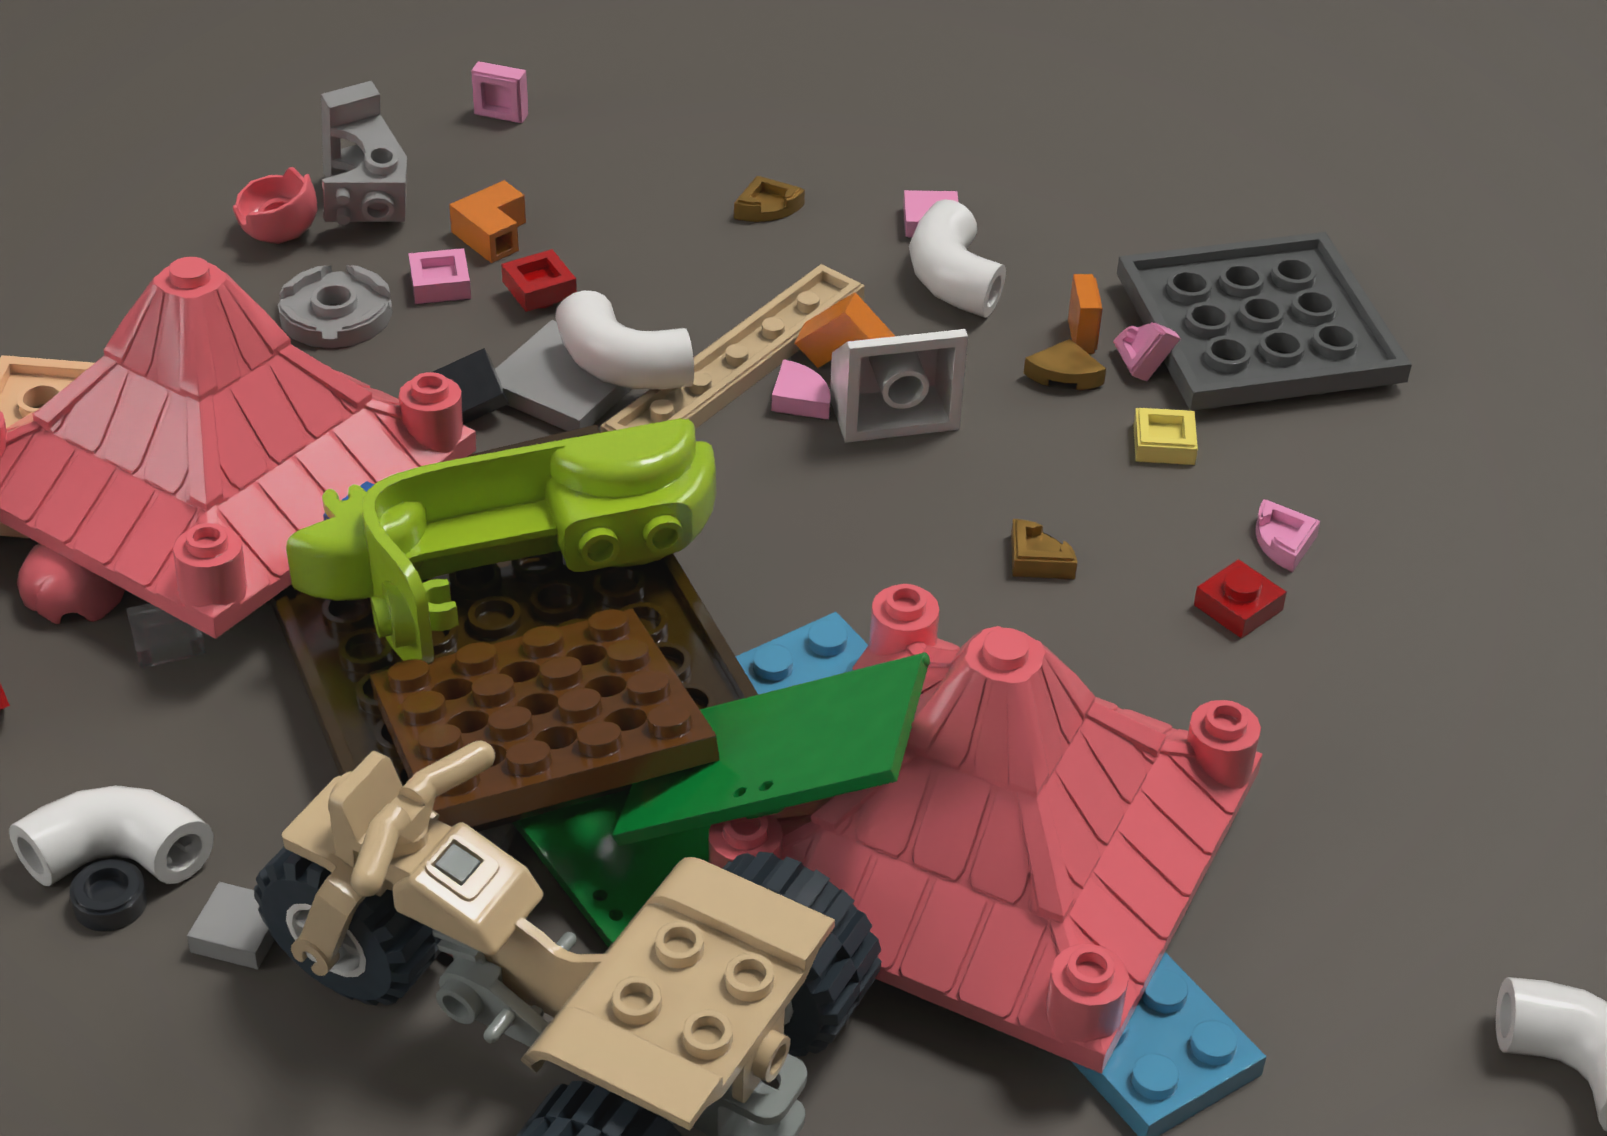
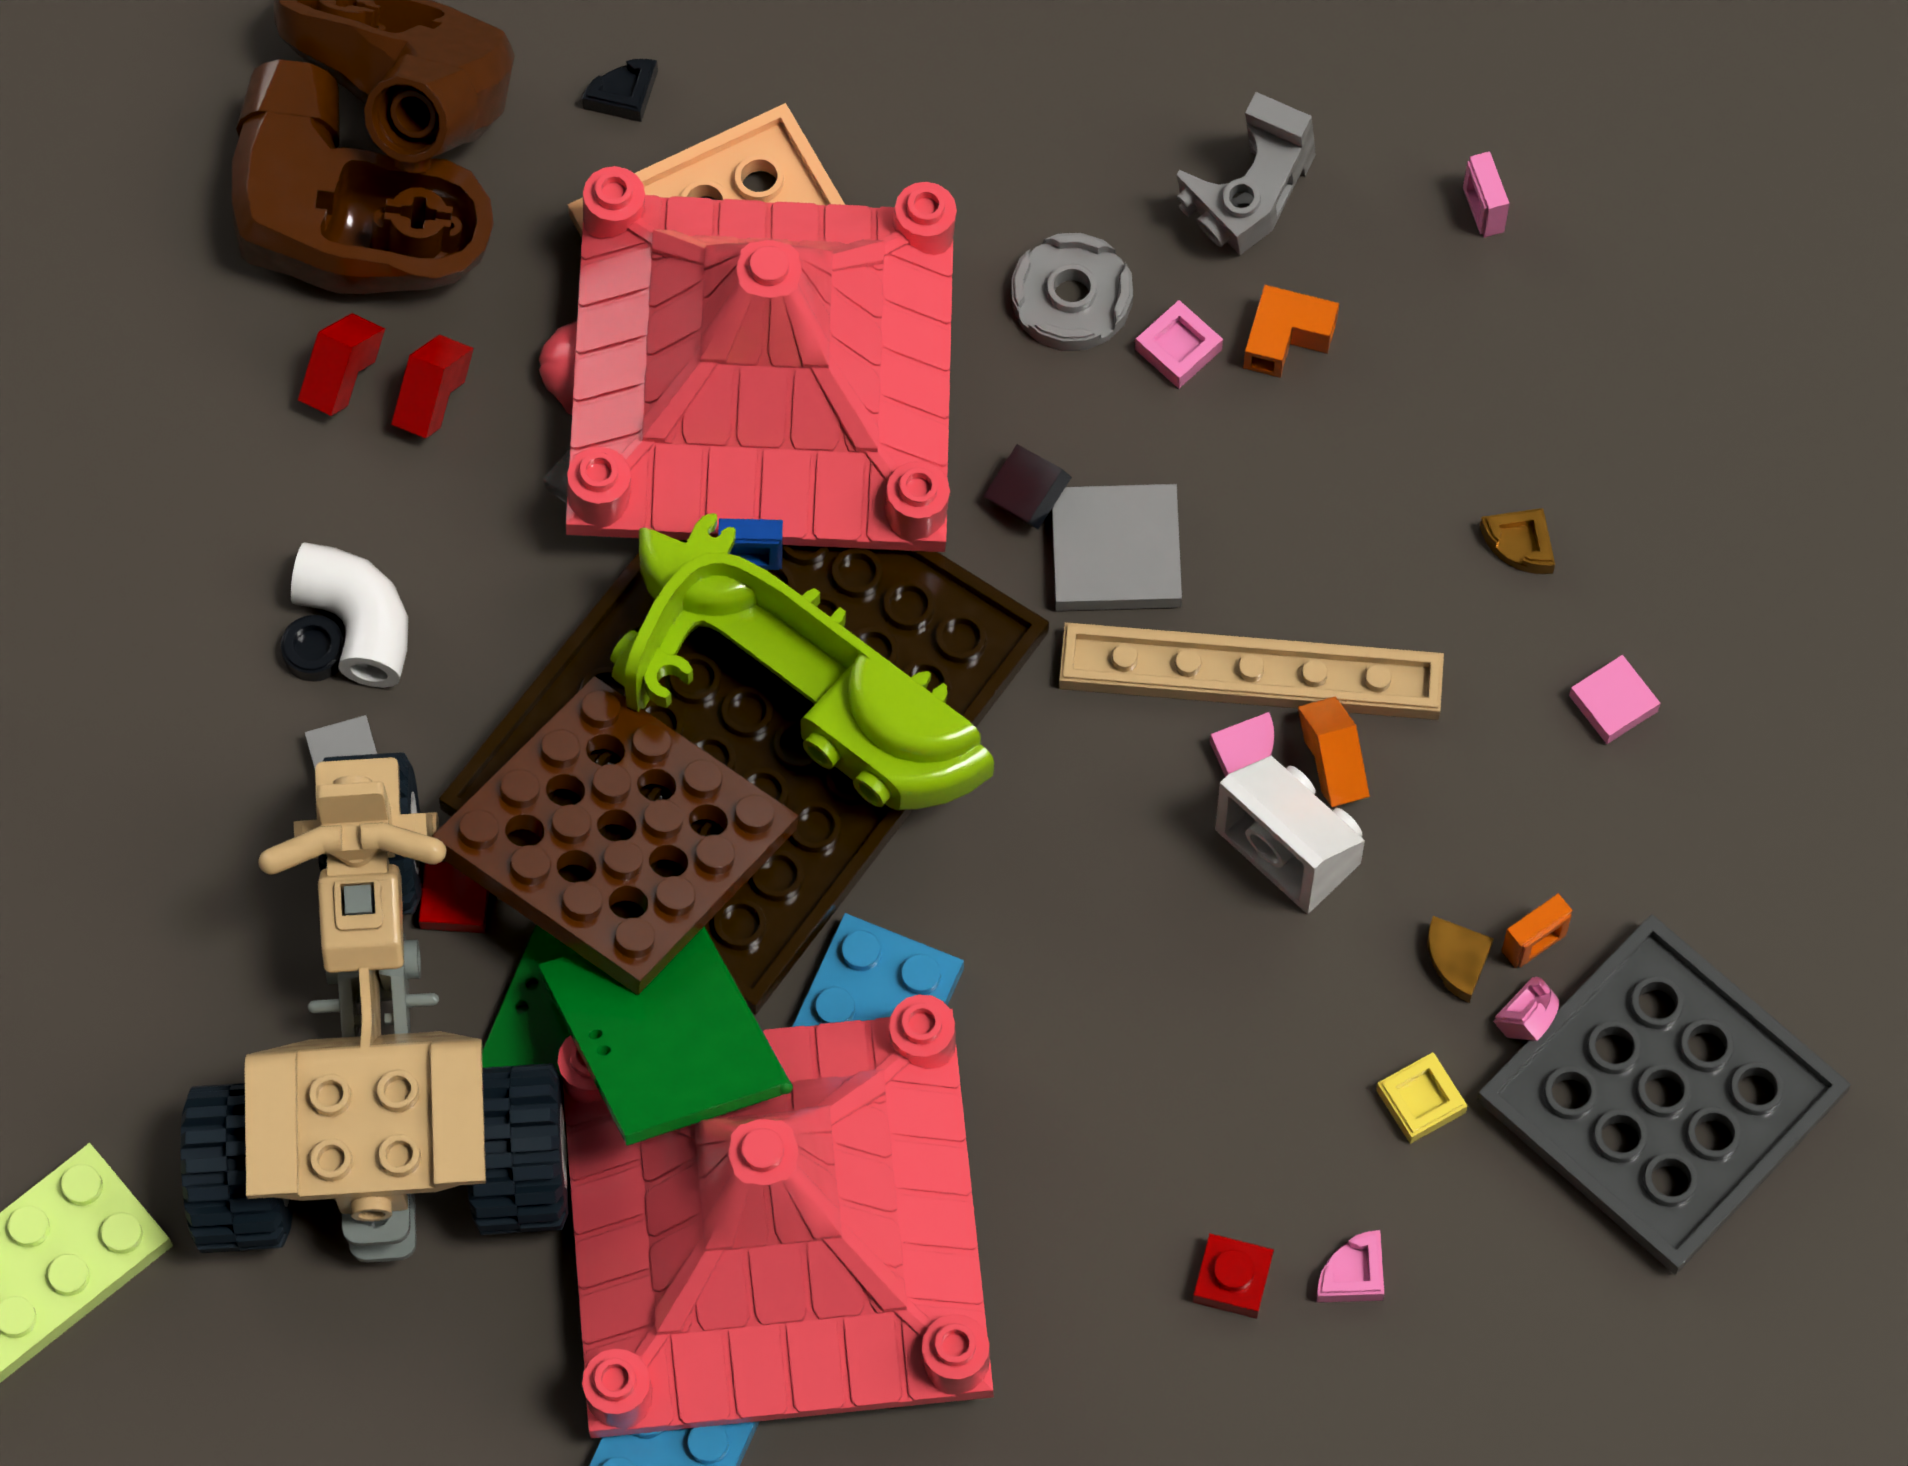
camera: 60 degrees right, 25 degrees up
coral hair [233,167,318,244] -> none
red plate [501,249,577,312] -> none
white cylinder [555,290,694,389] -> none
white cylinder [909,199,1006,317] -> none
pearl gold tile [1011,519,1077,579] -> none

